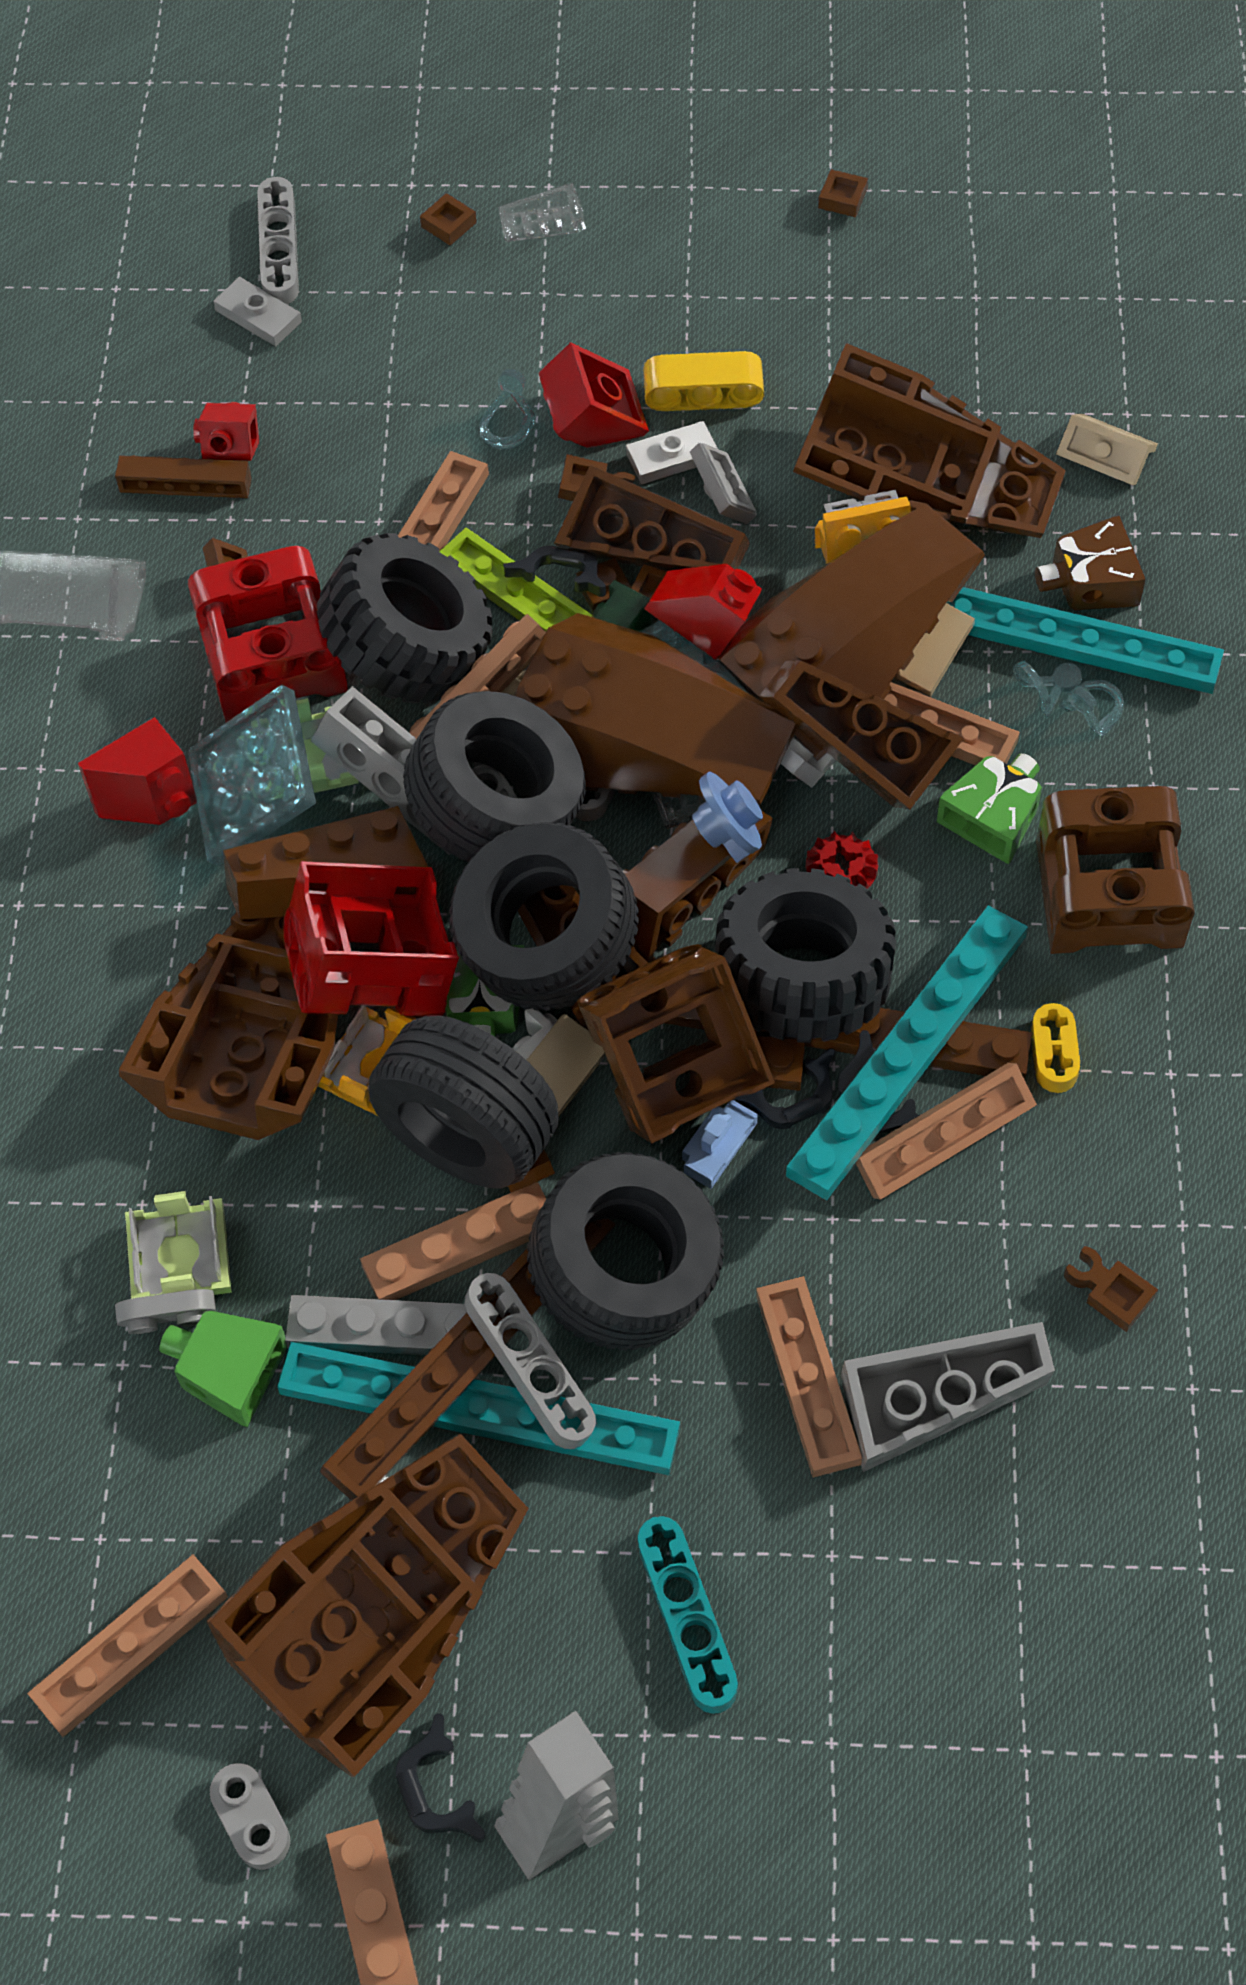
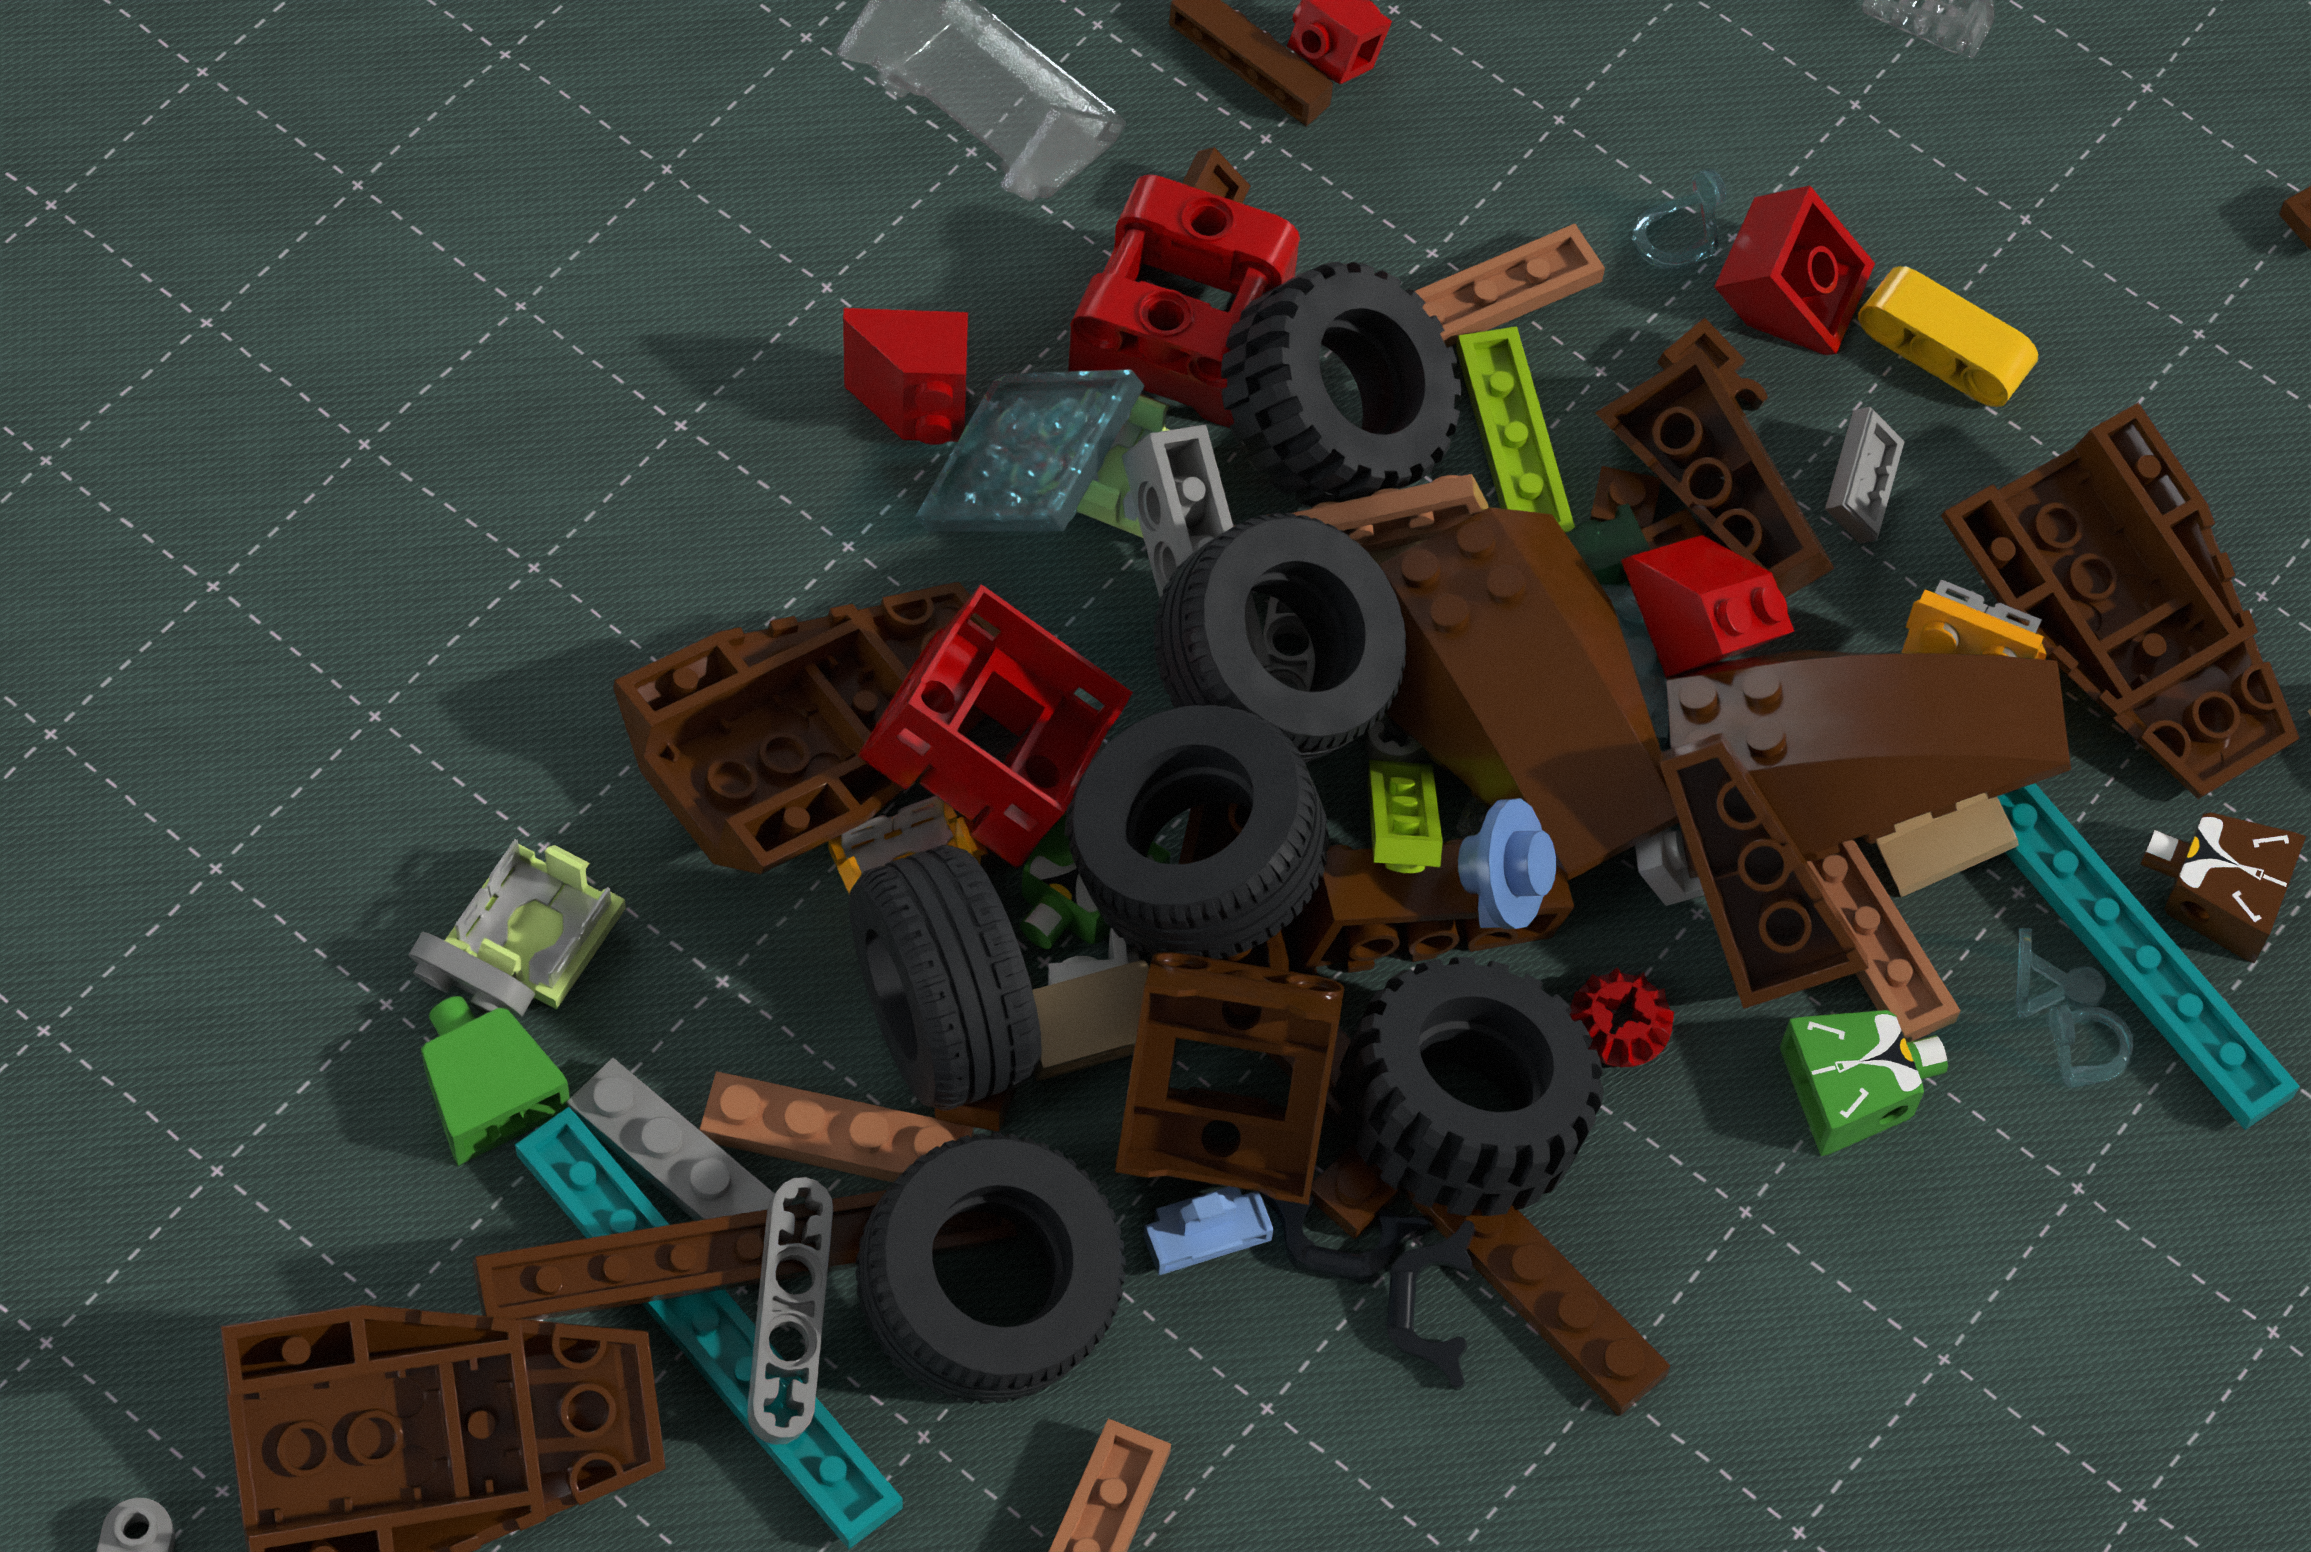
camera: 30 degrees right, 0 degrees up
nougat plate [27,1555,228,1737] -> none
reddish brown wedge [223,806,428,920] -> none
black helmet [504,545,606,597] -> none
white plate [626,421,718,485] -> none
teal plate [786,905,1028,1200] -> none
nougat plate [856,1063,1037,1200] -> none
yellow beam [1031,1003,1080,1093] -> none
reddish brown piece [1036,786,1195,954] -> none
none -> lime plate [1367,760,1443,873]

